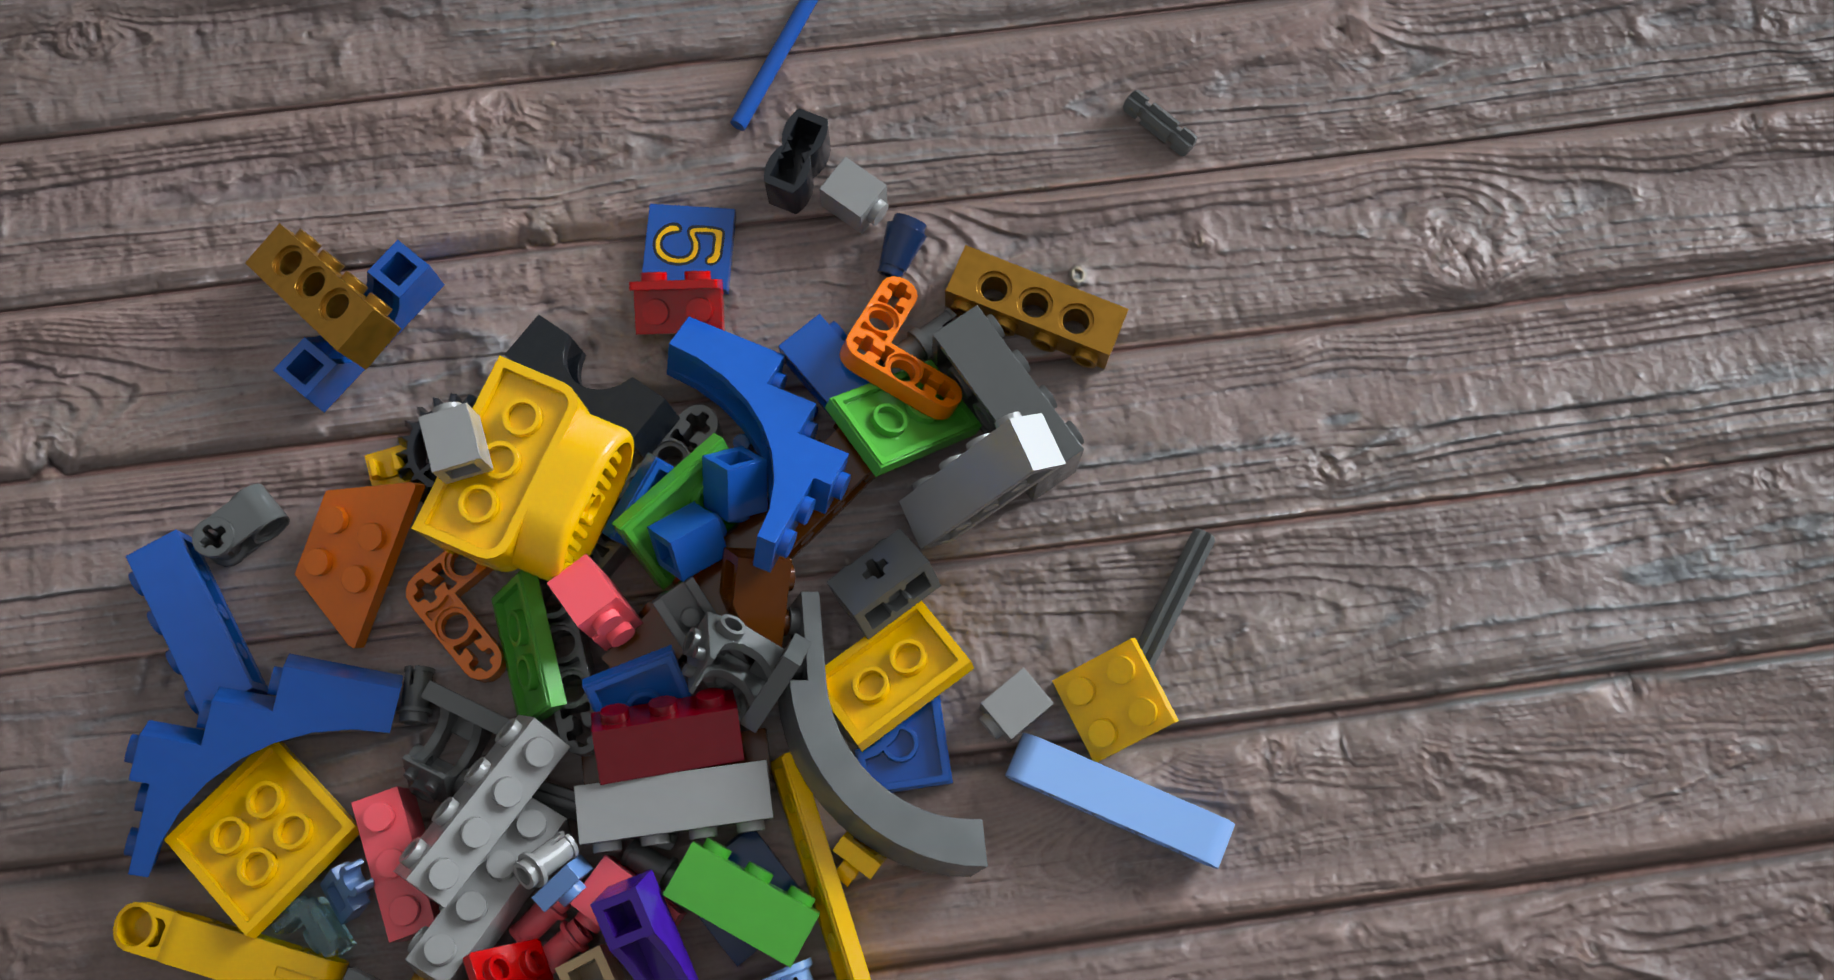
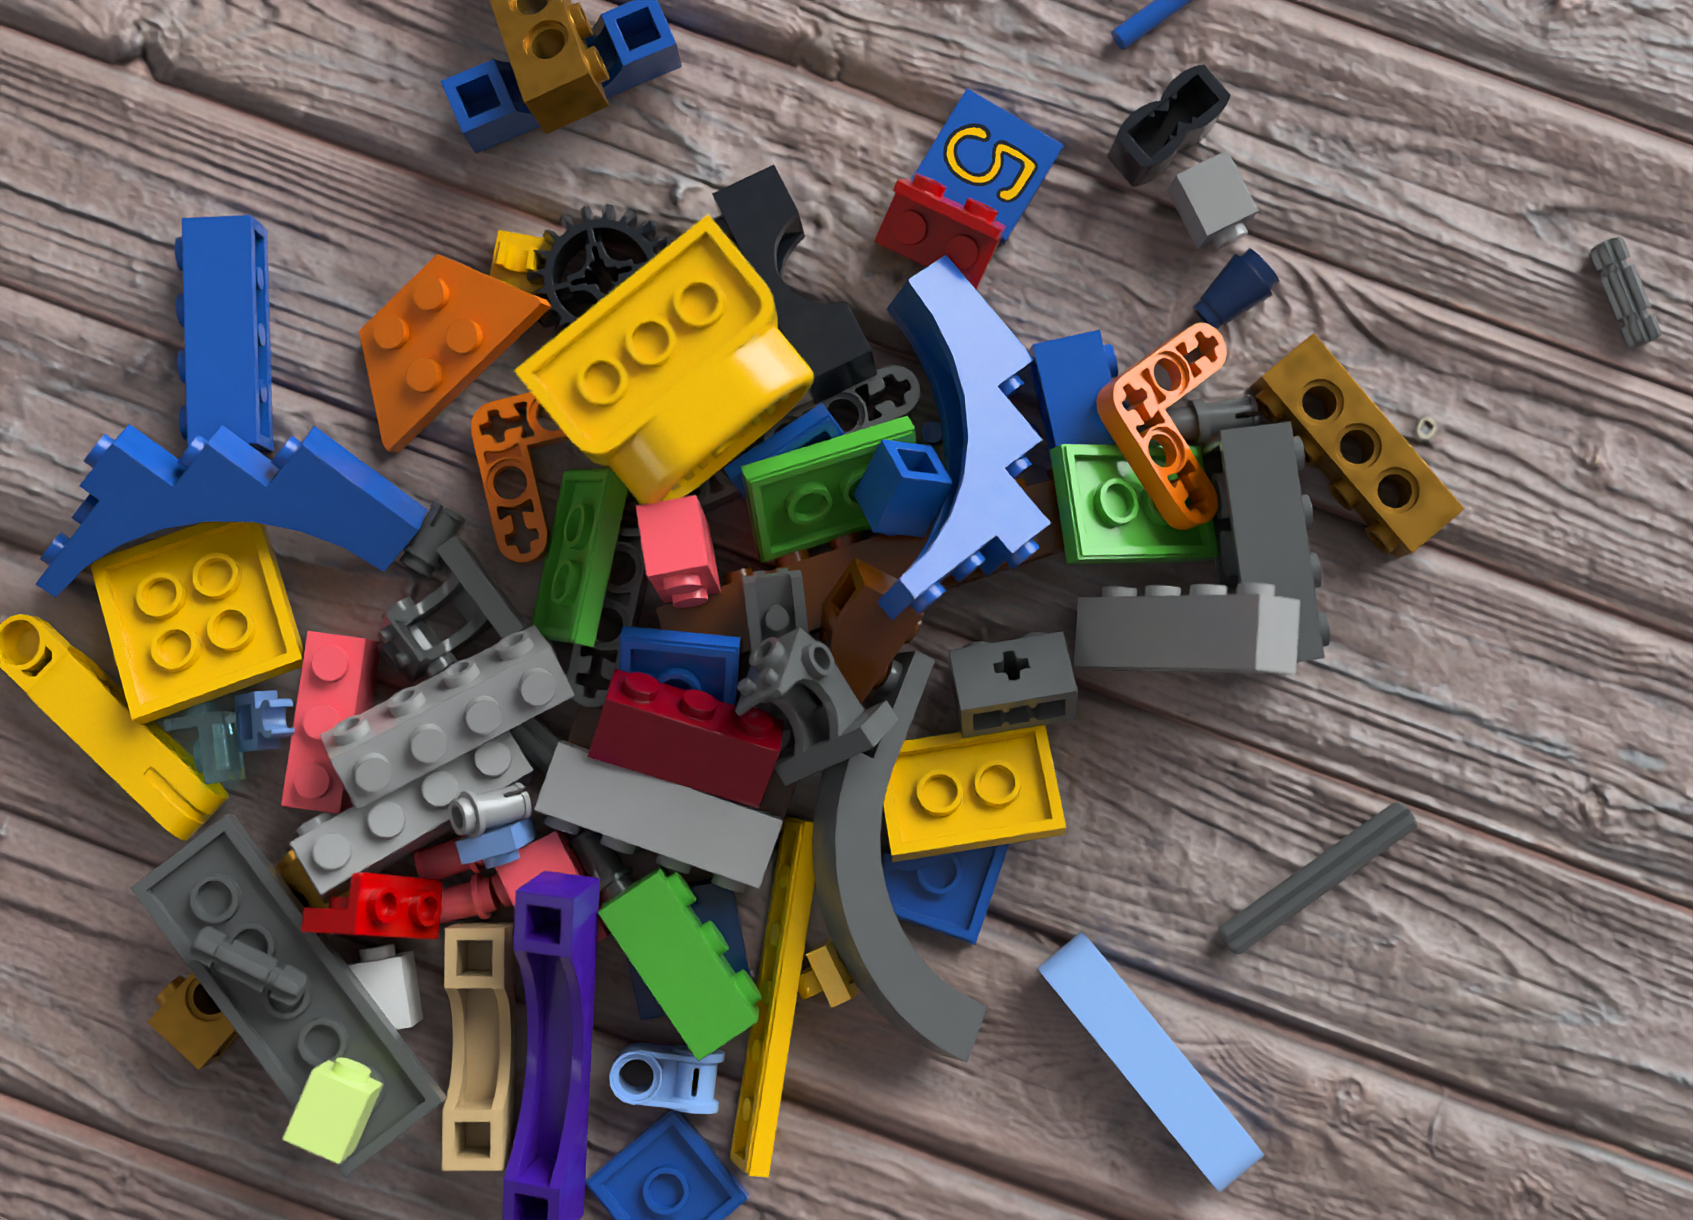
camera: 25 degrees right, 10 degrees up
dark grey piece [192,483,290,567] -> none
light grey brick [418,402,494,484] -> none
blue brick [647,502,727,582] -> none
light grey brick [979,668,1054,743] -> none
yellow plate [1052,638,1179,763] -> none

